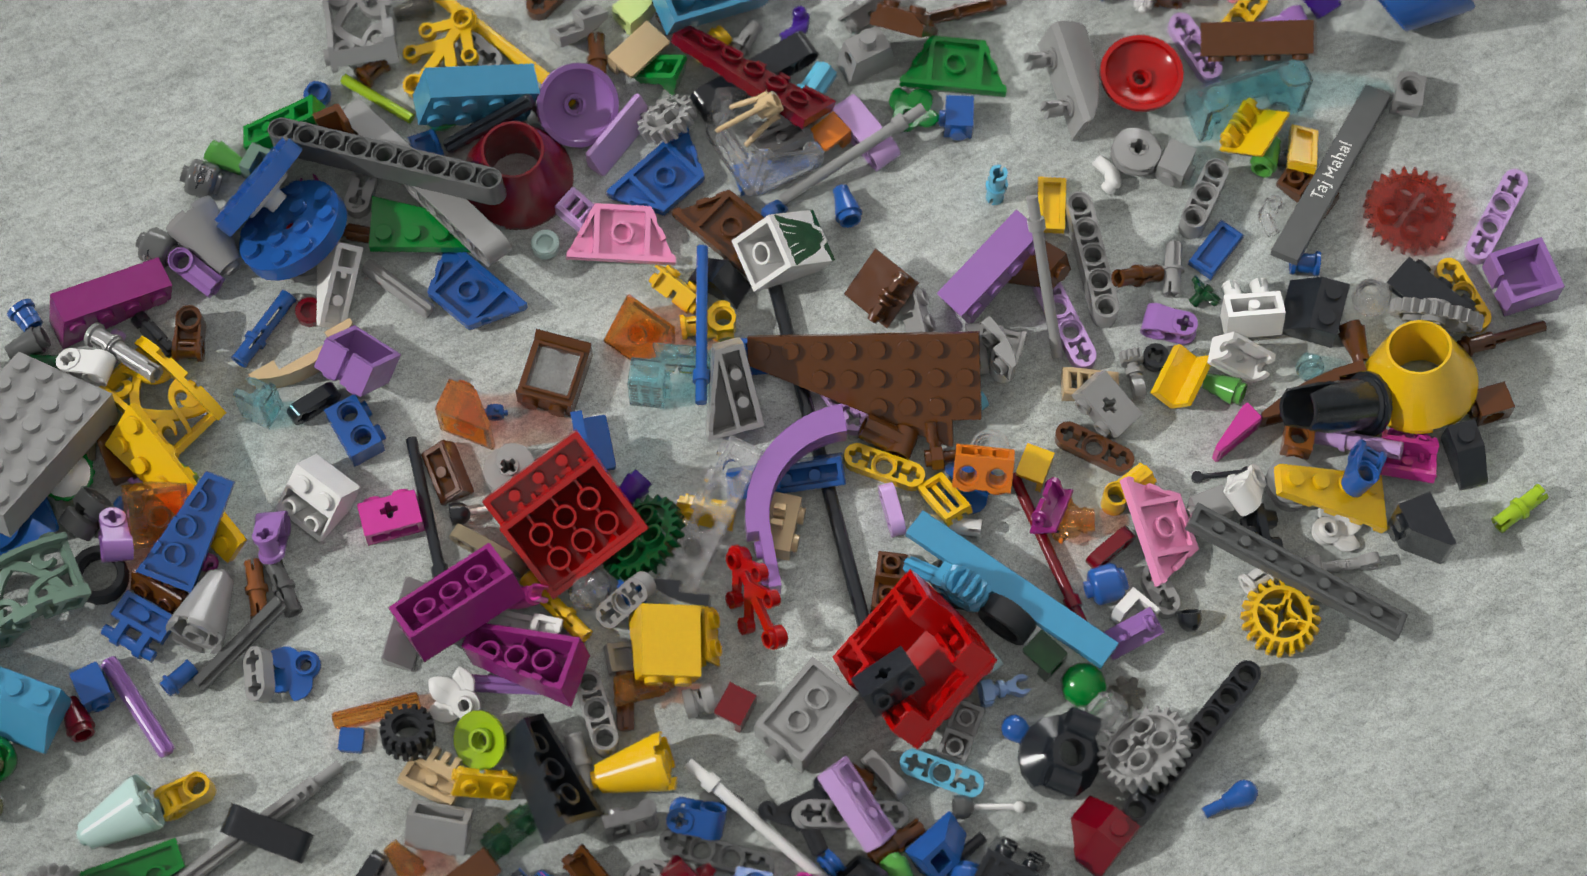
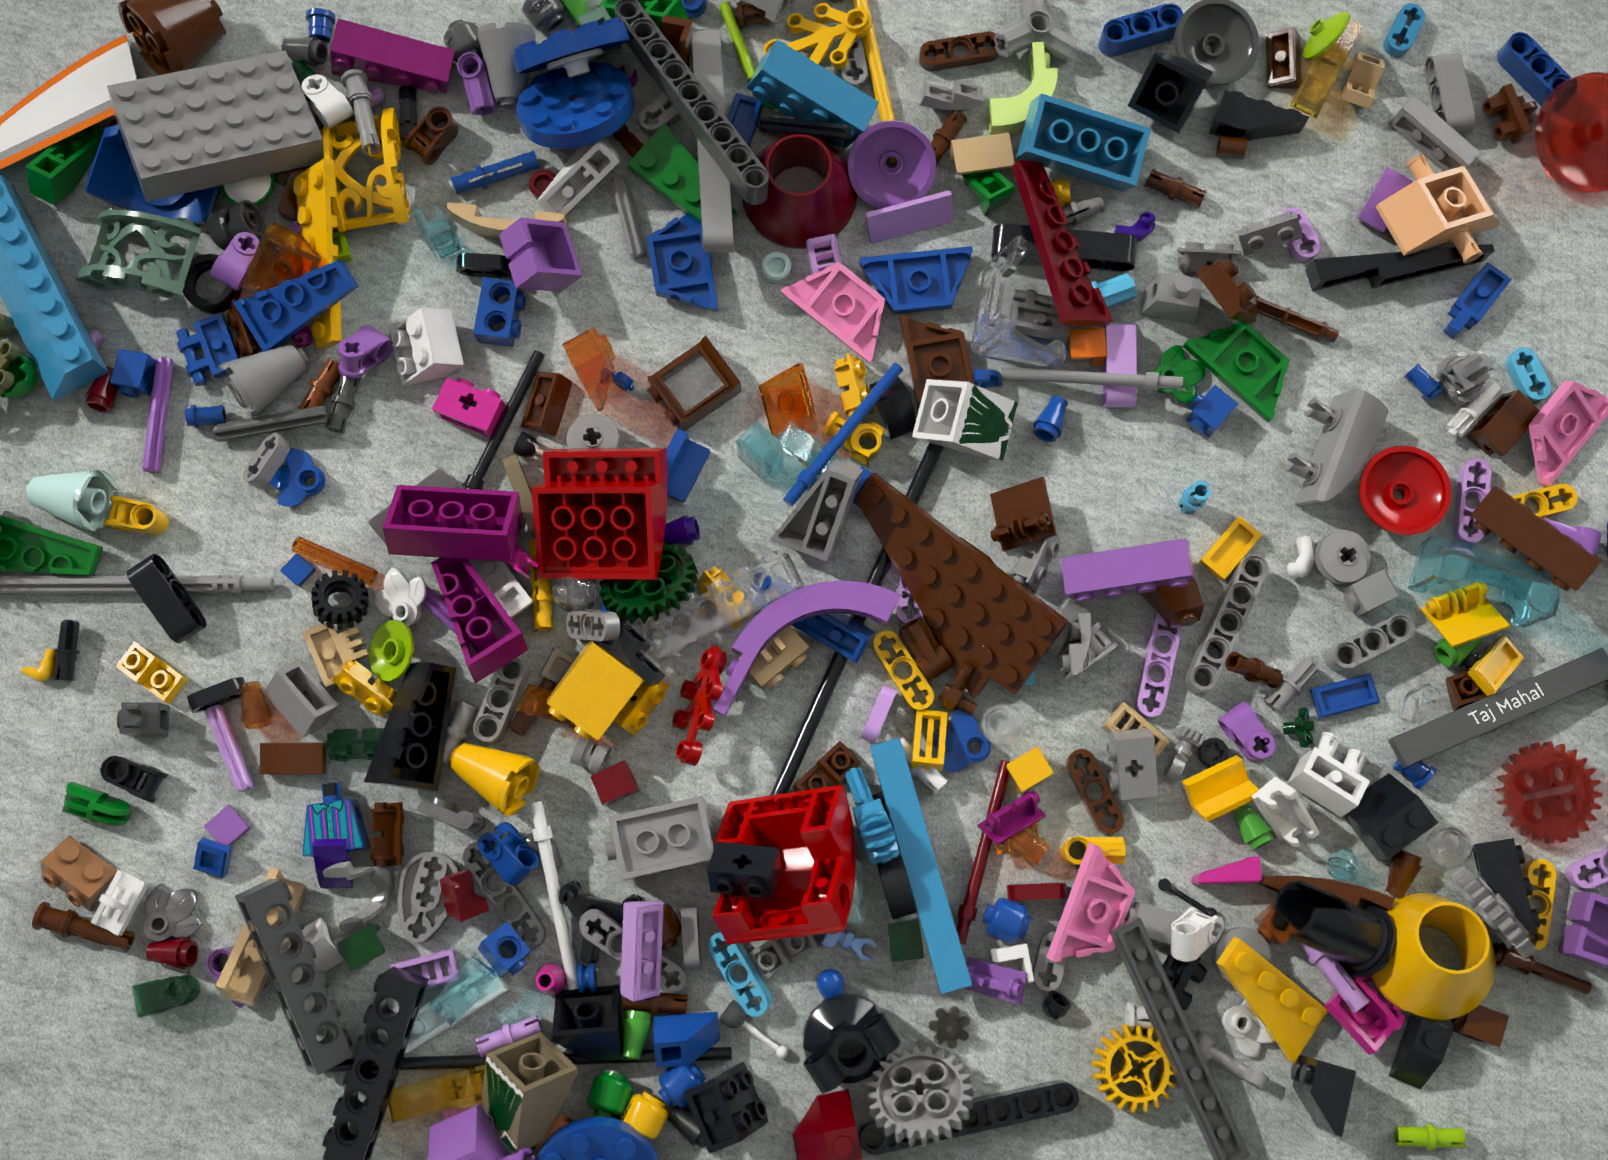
camera: 40 degrees right, 10 degrees up
light grey gear [637,94,697,145] -> none
tan plant [715,91,783,149] -> none
orange brick [952,443,1015,495] -> none
light grey bar [1026,195,1063,359] -> none
green hair [1060,663,1107,708] -> none
clear head [1084,690,1129,736] -> none
blue piece [1341,439,1387,497] -> none

